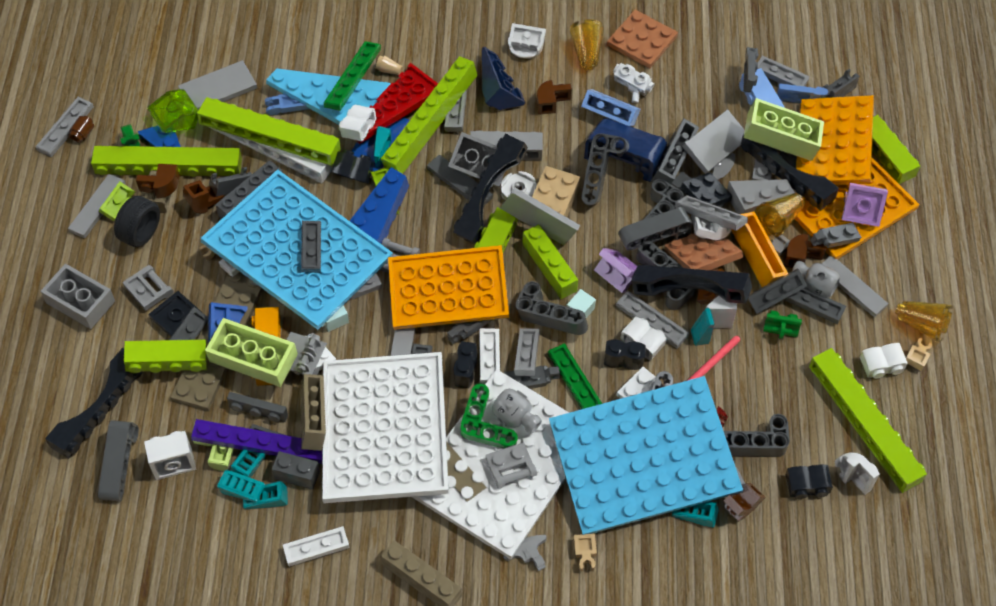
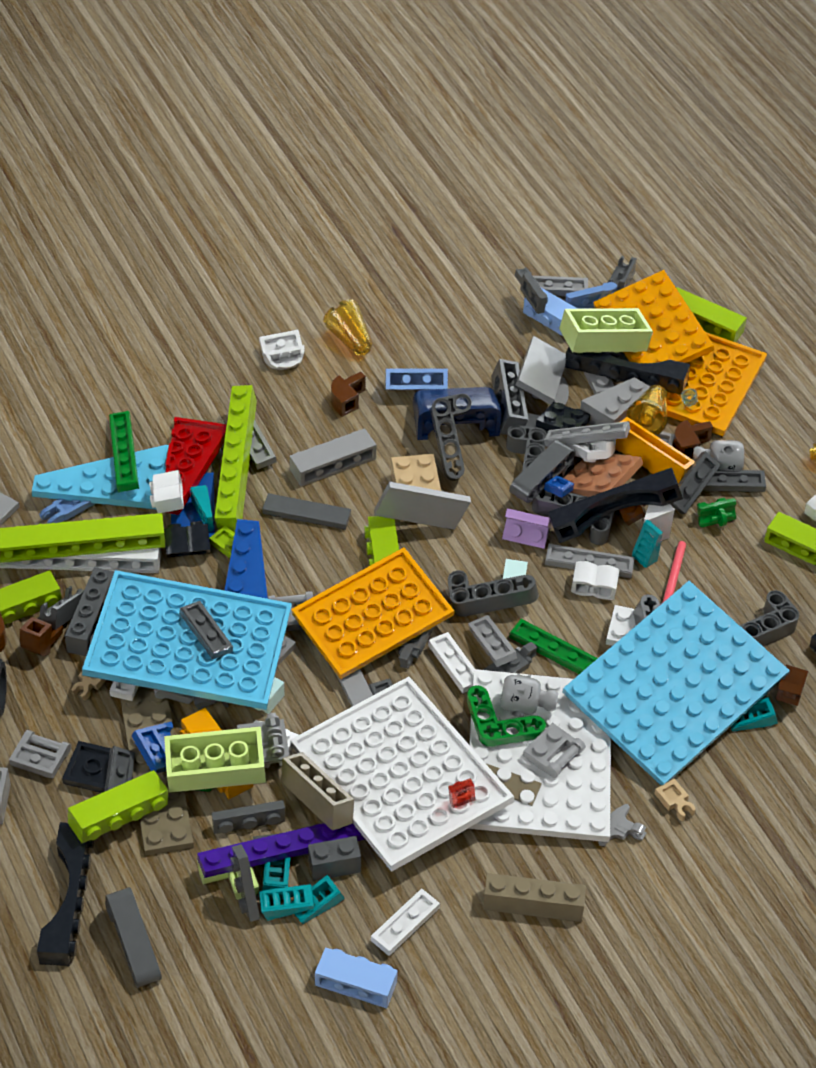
camera: 30 degrees left, 10 degrees down
white brick [144,431,197,480] -> none
tan cone [375,56,403,75] -> none
light grey brick [448,132,505,187] -> none
black arch [453,133,528,245] -> none
black brick [454,341,477,388] -> none
dark blue wedge [482,47,525,110] -> none
white plate [501,171,537,200] -> none
lime brick [522,224,578,299] -> none
black brick [604,340,646,370] -> none
nougat plate [607,9,678,69] -> none
white brick [613,63,655,103] -> none
dark grey hinge [810,223,862,248] -> none
light grey tile [821,255,889,318] -> none
lavender bracket [842,183,888,227] -> none
none -> dark grey plate [230,844,260,922]
none -> light blue brick [315,947,398,1008]
none -> clear red plate [448,778,476,808]
none -> blue tile [544,476,574,498]
none -> clear light blue hinge [681,388,698,407]

